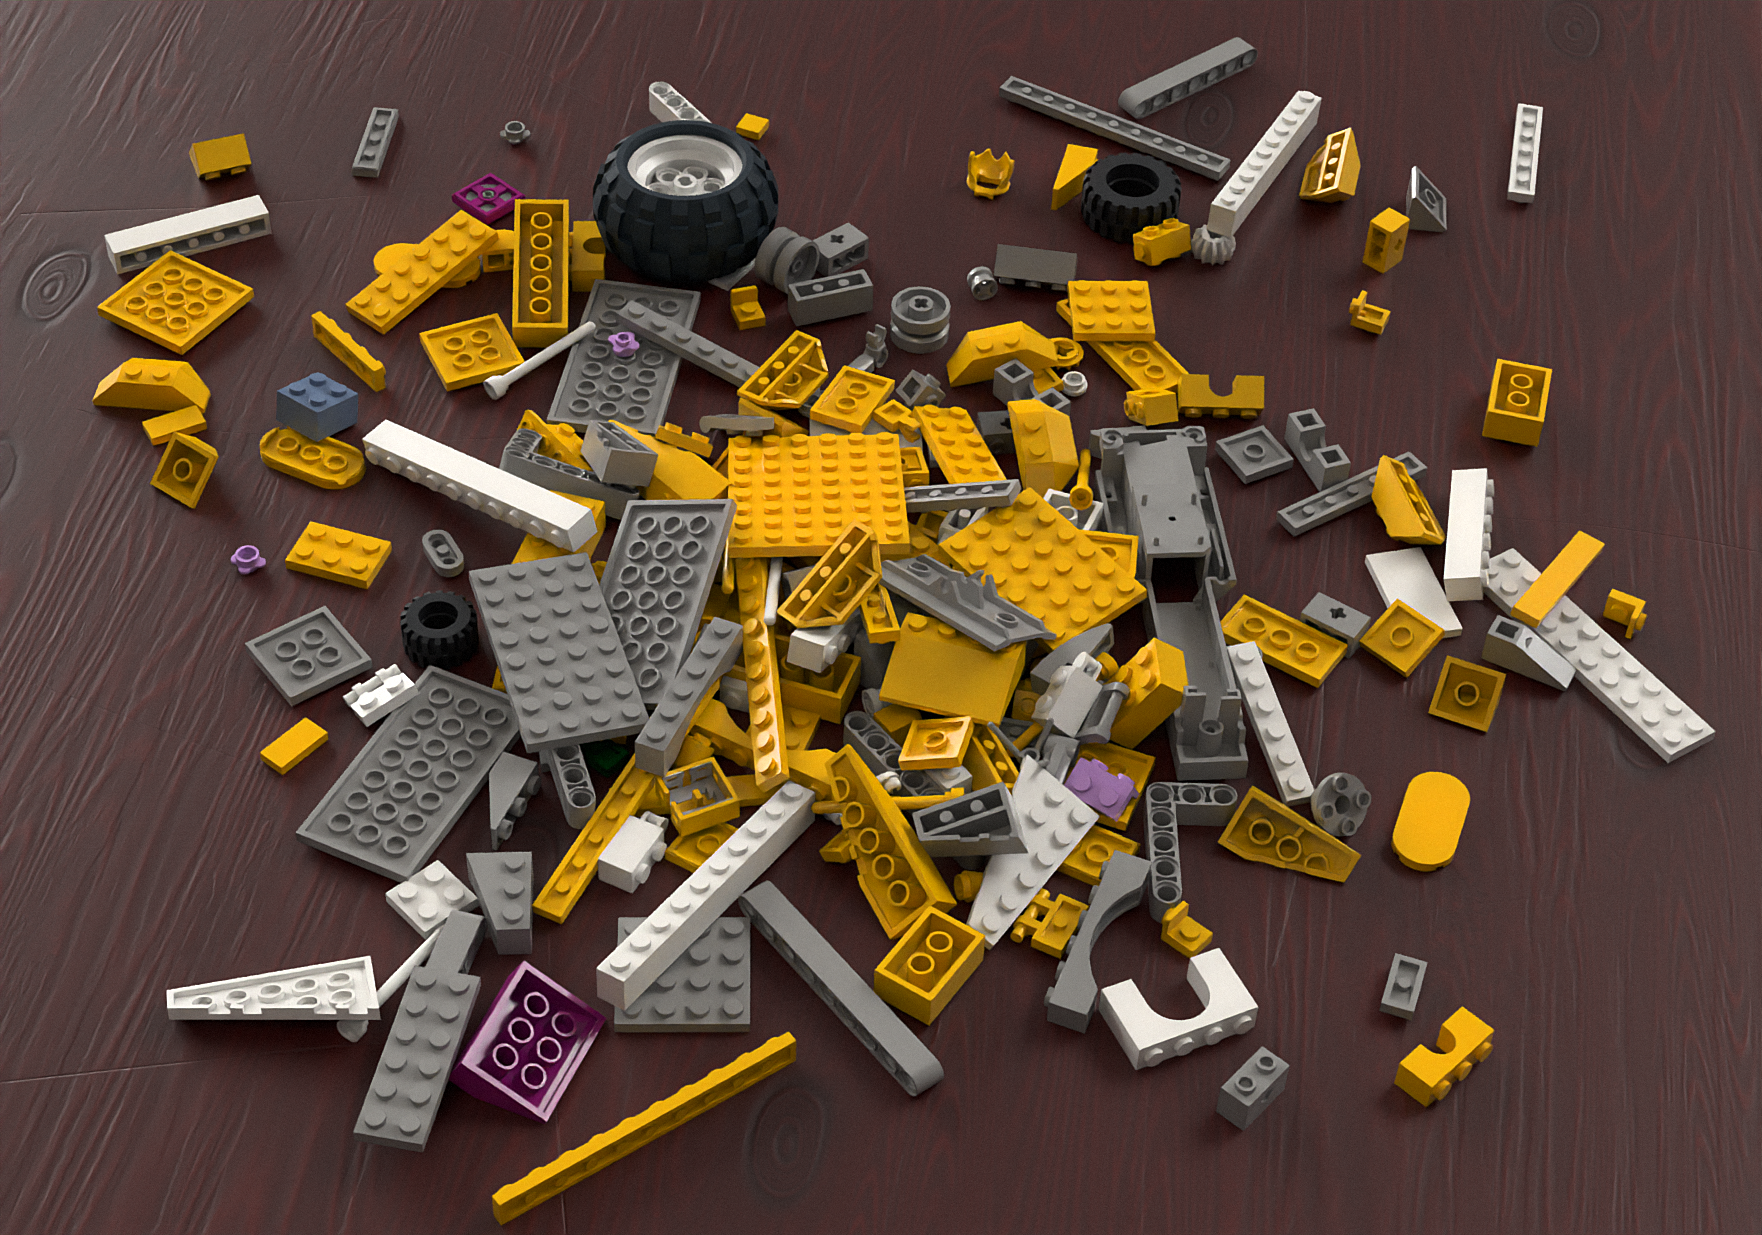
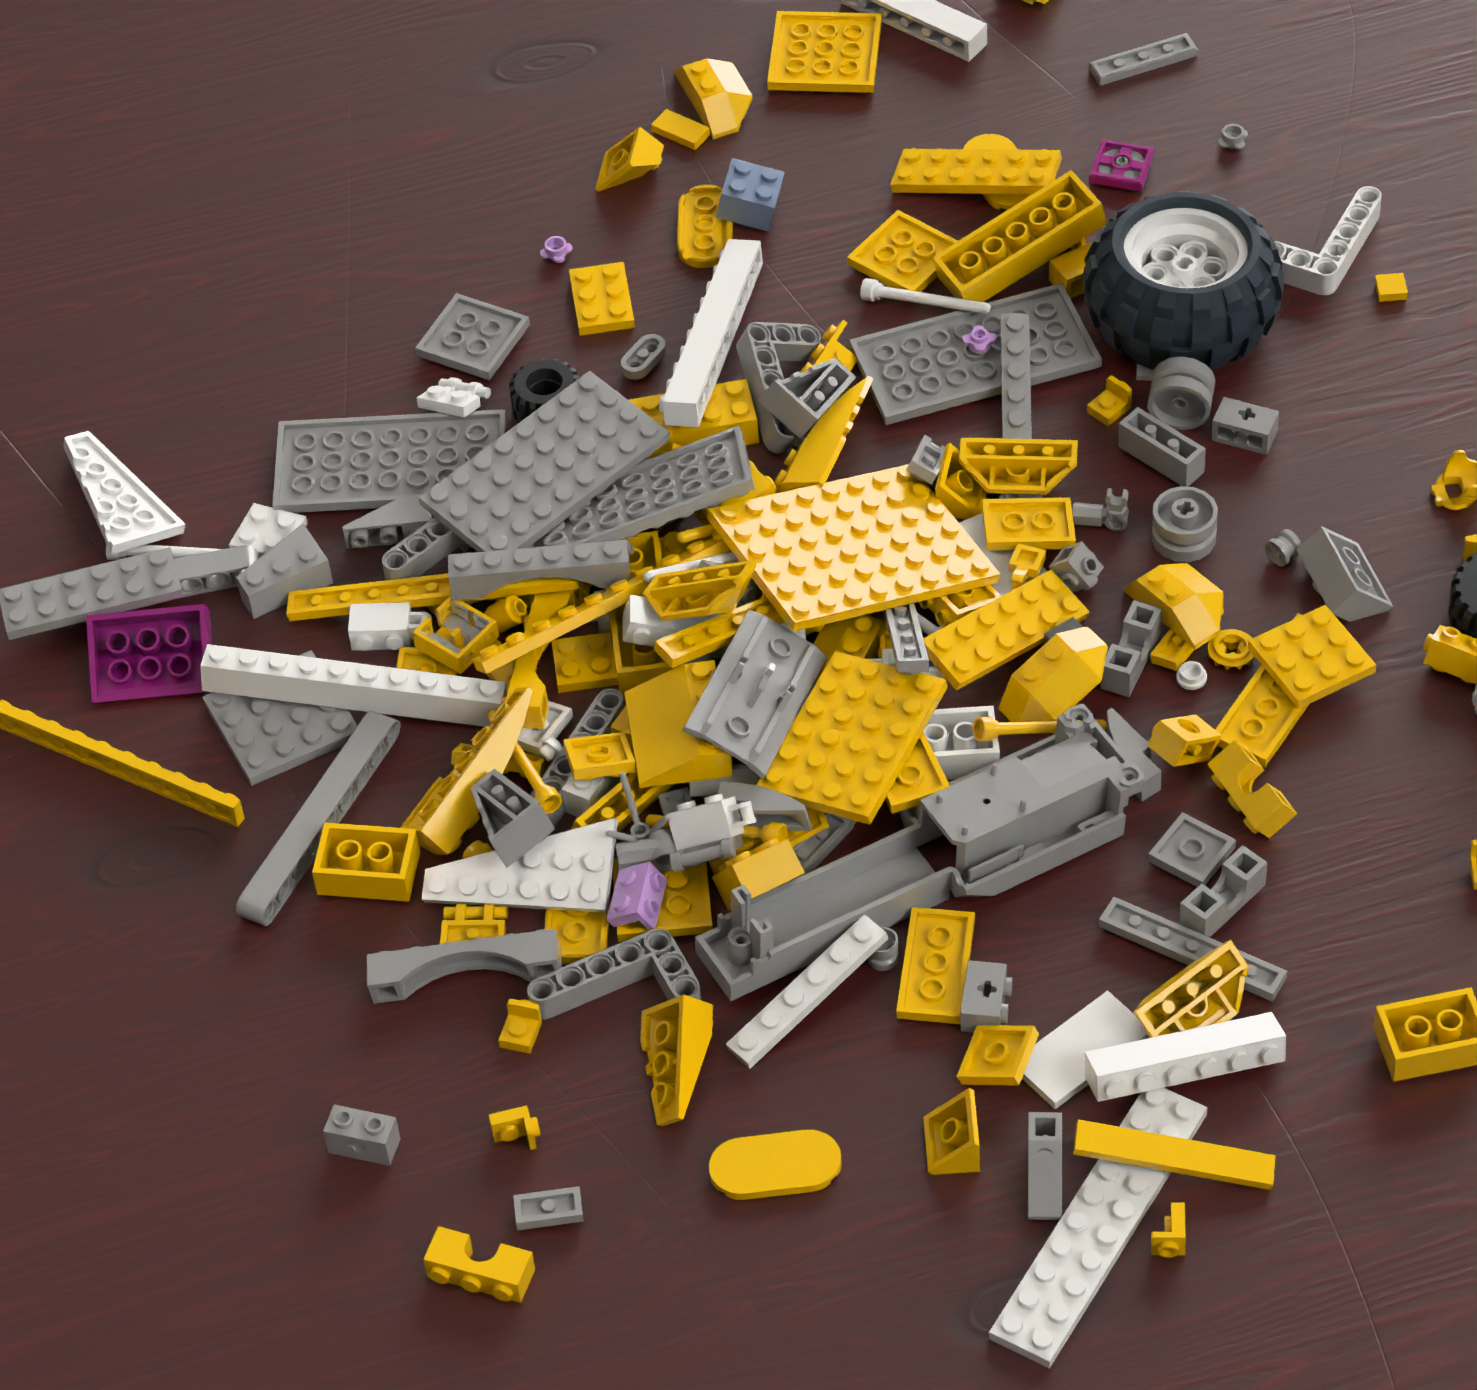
camera: 70 degrees right, 5 degrees up
yellow tile [260,717,329,775] -> none
yellow plate [311,311,386,392] -> none
yellow plate [655,422,713,458] -> none
white arch [1099,948,1258,1070] -> none
light grey plate [1310,772,1371,836] -> none
none -> yellow bracket [489,1105,541,1150]

